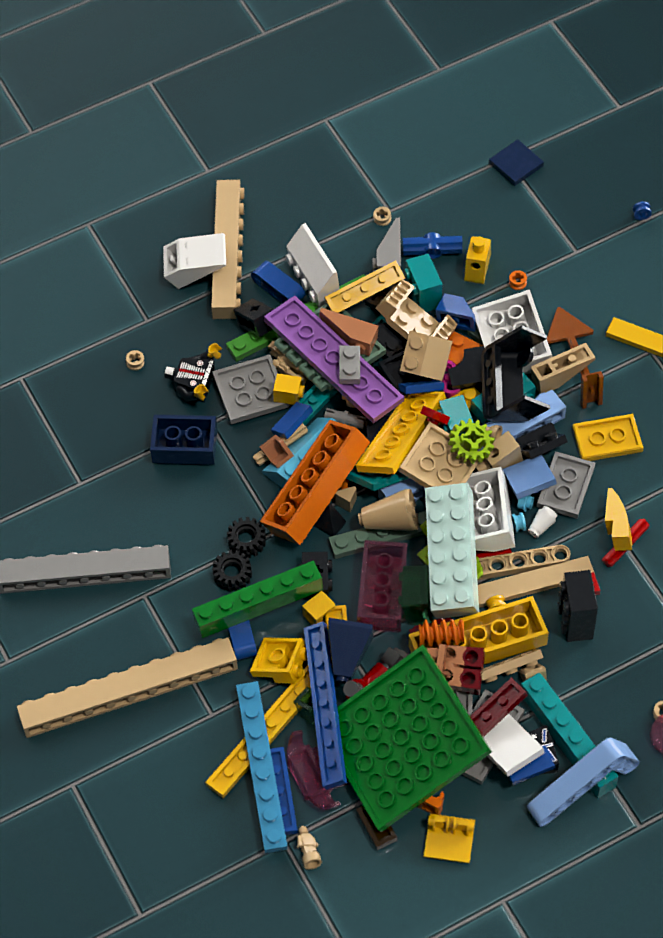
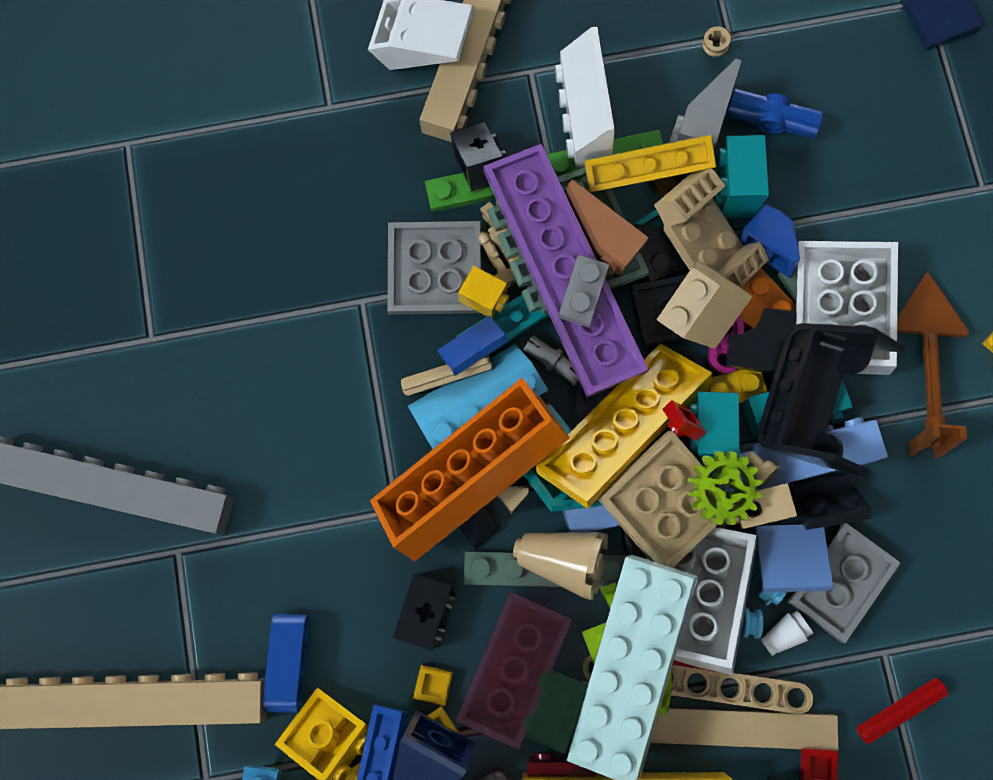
camera: 20 degrees right, 20 degrees up
tan bush [126,350,144,370] -> none
dark blue brick [150,415,218,465] -> none
torso [165,343,222,403] -> none
green brick [192,560,323,638] -> none
black tyre [212,550,252,592] -> none
black tyre [227,517,266,558] -> none
blue beam [251,261,306,304] -> none
nougat panel [259,435,294,468] -> none
yellow panel [302,591,335,625] -> none
blue tile [398,380,444,394] -> none
yellow torso [464,236,491,284] -> none
yellow bush [486,595,506,610] -> none
orange bush [509,270,527,290] -> none
tan slope [531,343,595,394] -> none
yellow tile [572,414,643,461] -> none
yellow slope [605,488,632,551] -> none

